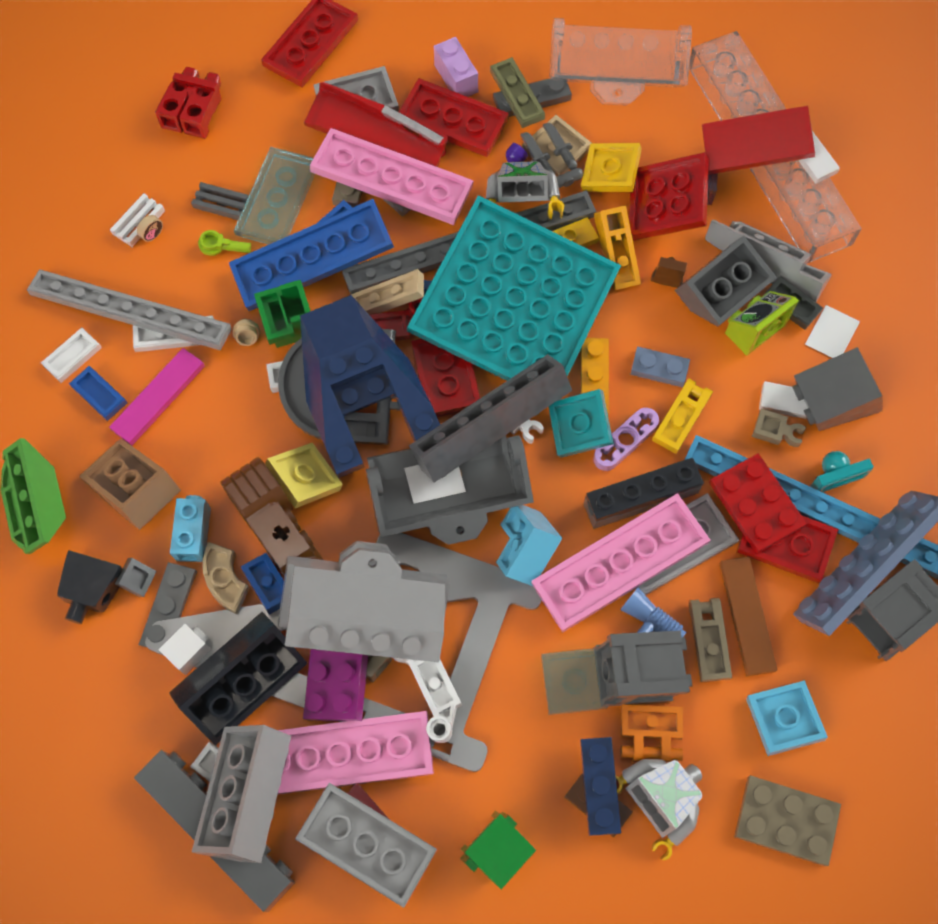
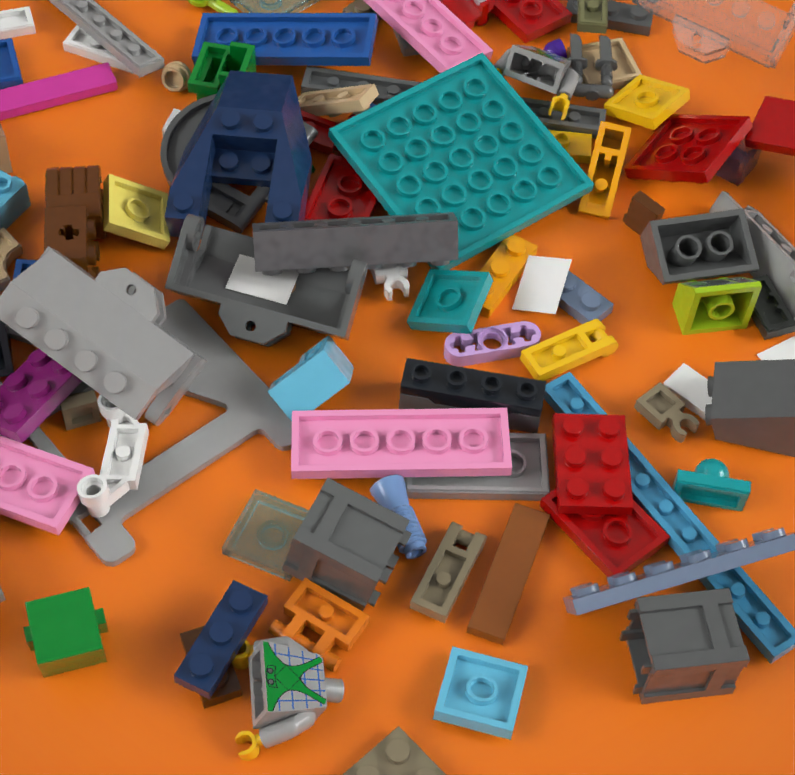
camera: 25 degrees right, 15 degrees down
none -> white sticker [512,255,572,314]

